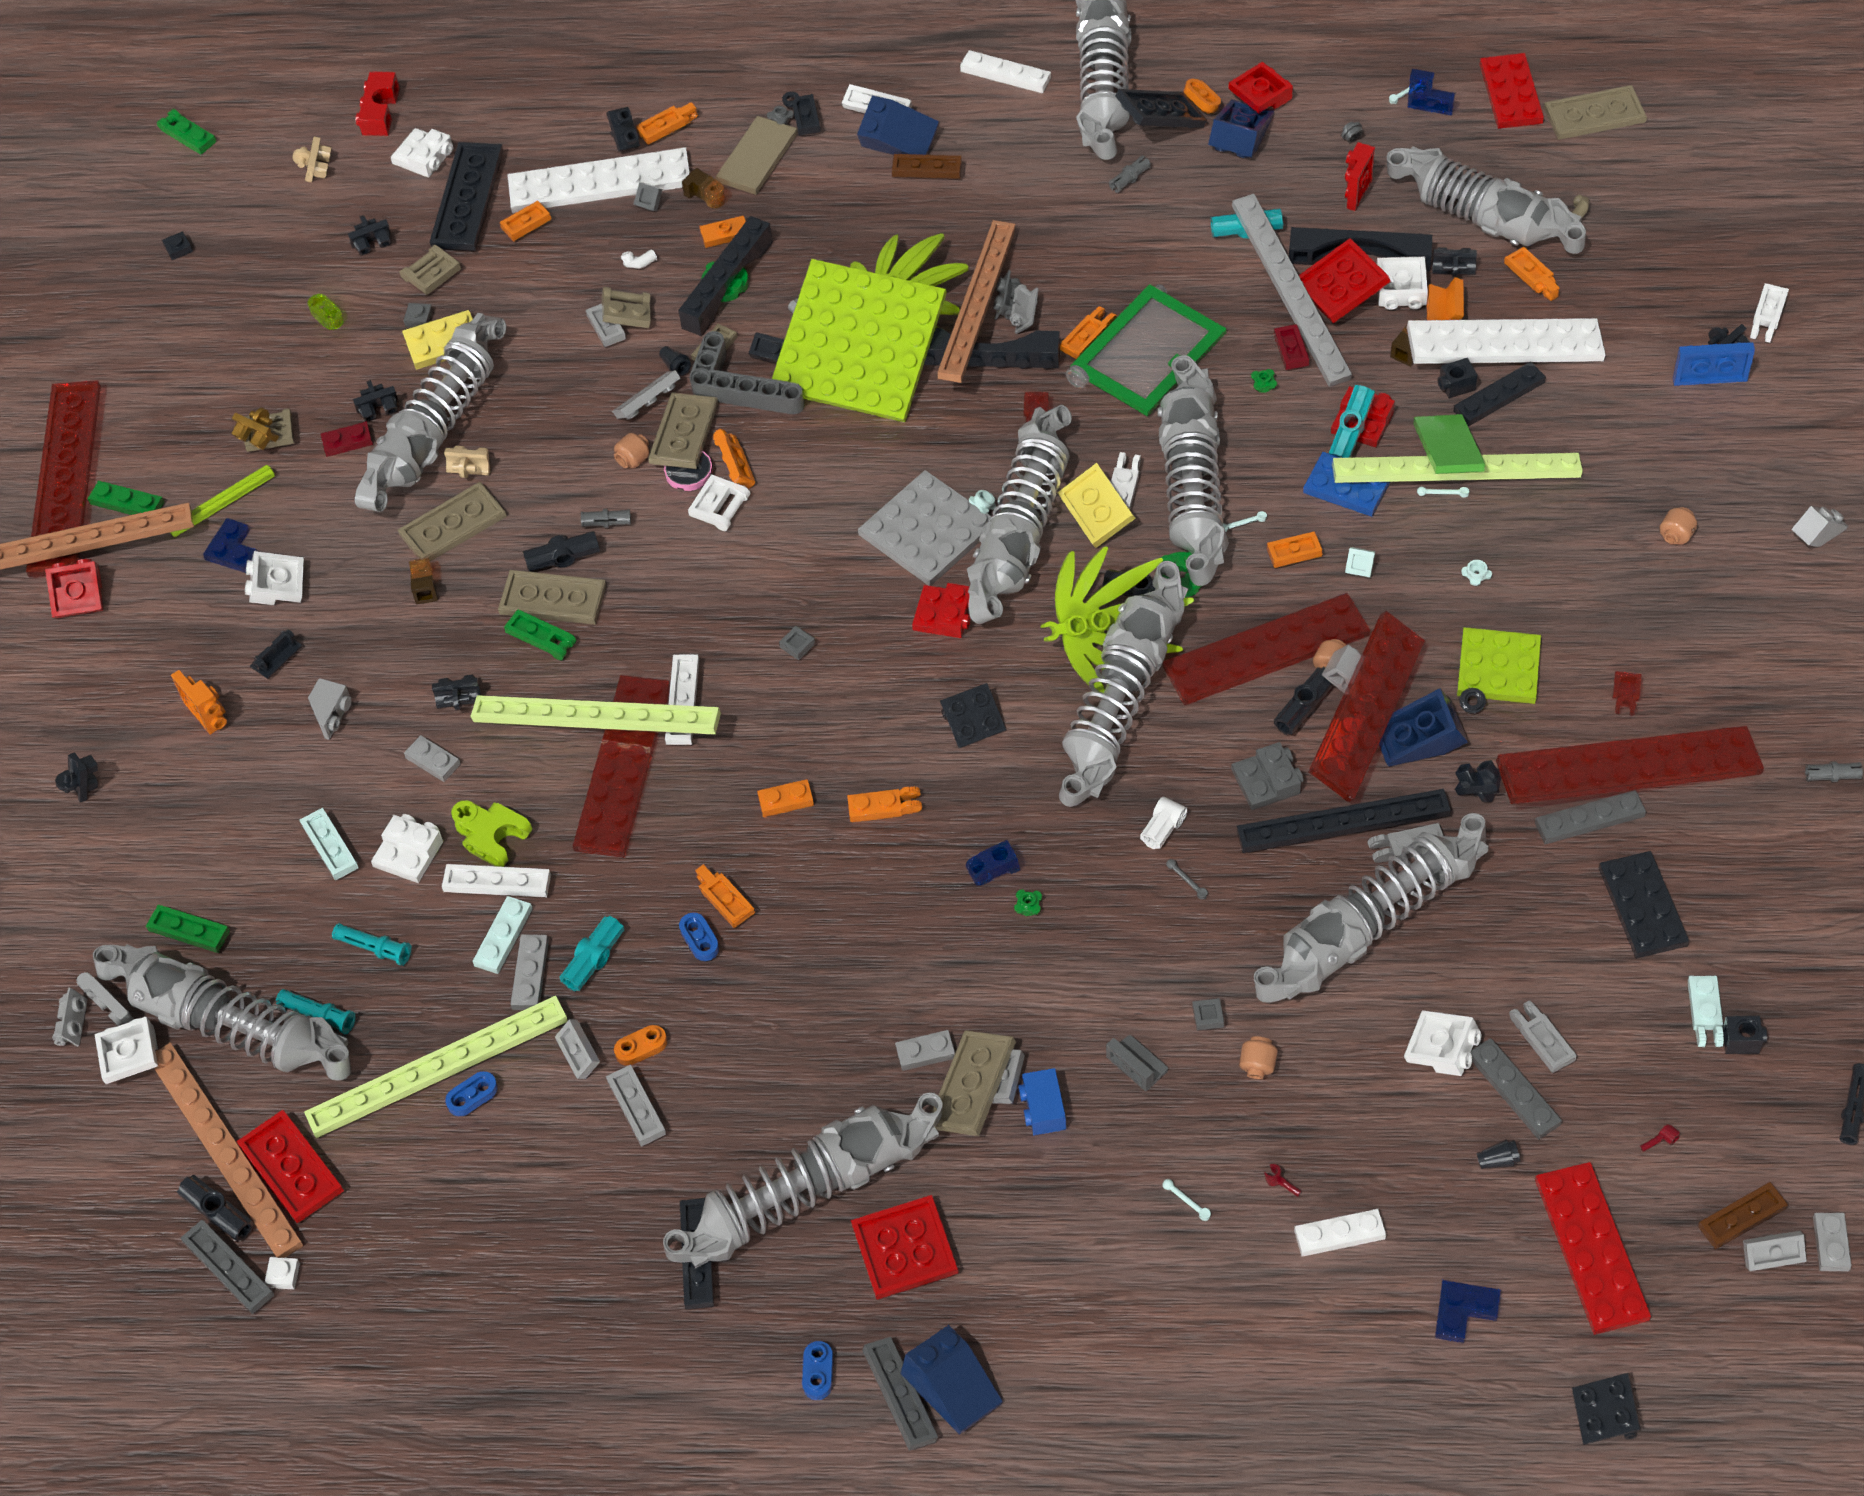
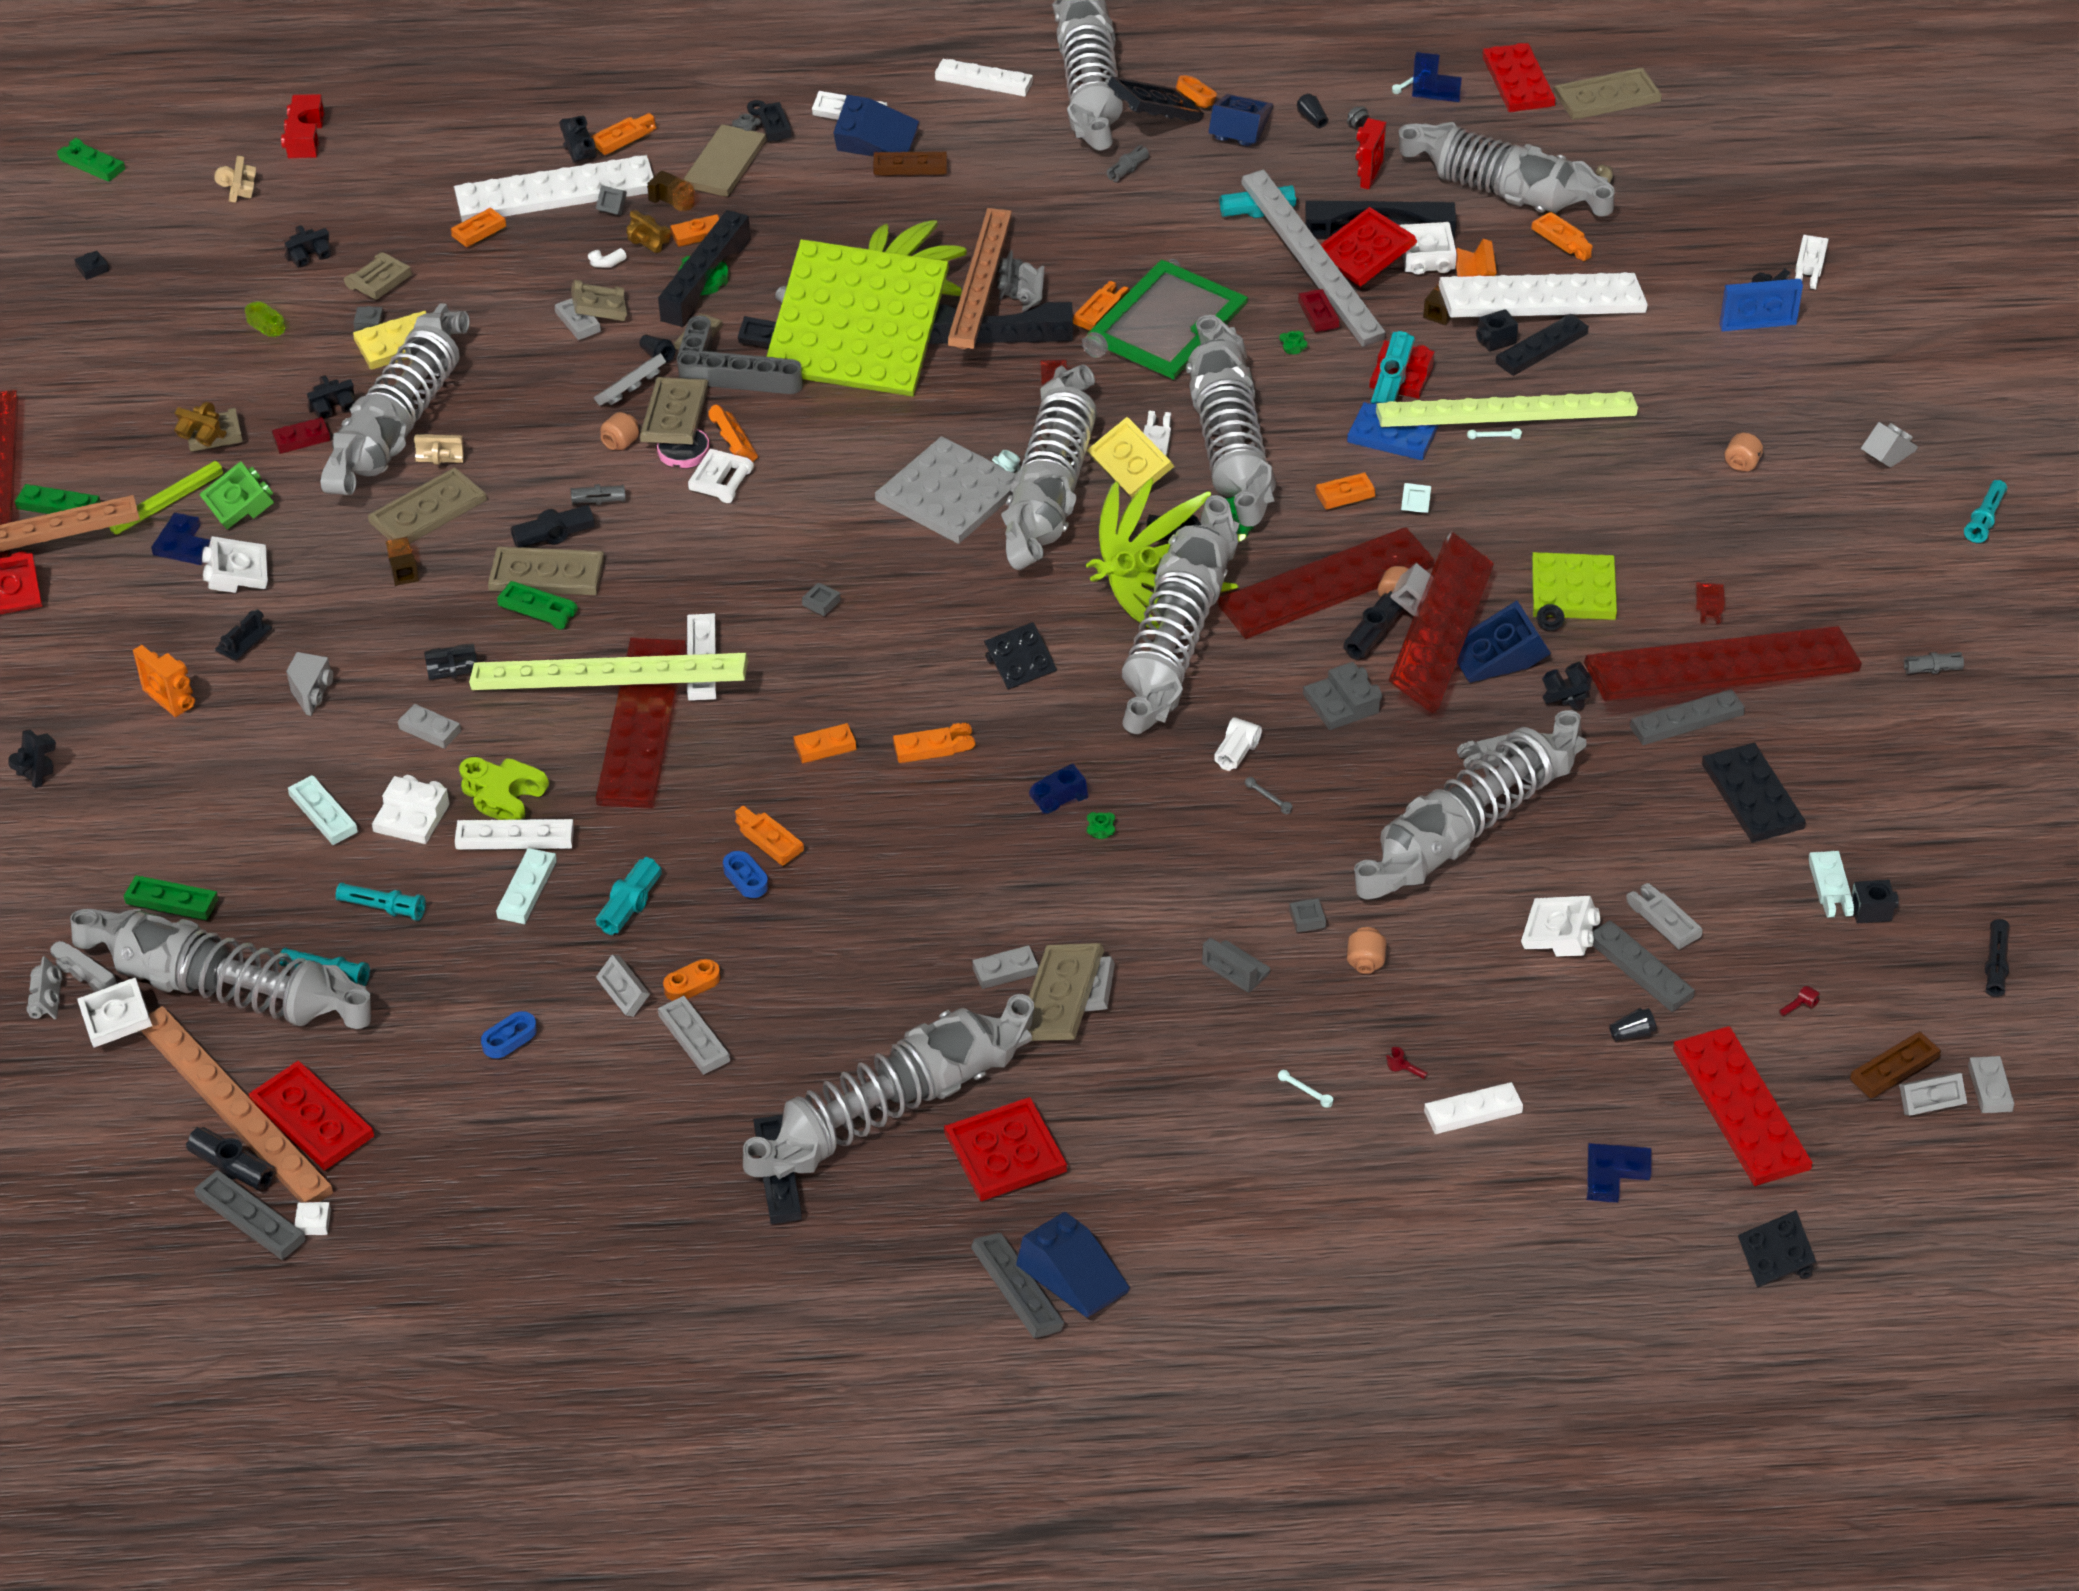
camera: 10 degrees left, 10 degrees down
yellowish green plate [304,996,568,1138] -> none
white plate [390,128,453,178] -> none
black plate [430,142,503,251] -> none
light grey plate [510,934,549,1010] -> none
blue plate [802,1341,833,1400] -> none
red plate [912,583,970,638] -> none
blue brick [1018,1068,1066,1136] -> none
light aqua hinge [1223,511,1267,532] -> none
red plate [1228,61,1293,113] -> none
black plate [1237,789,1451,853] -> none
bright green tile [1413,414,1485,474] -> none
black hips [1432,247,1477,277] -> none
light aqua plate [1461,560,1492,586] -> none
none -> bright green plate [199,461,274,530]
none -> pearl gold hips [626,210,671,253]
none -> black cone [1296,93,1328,128]

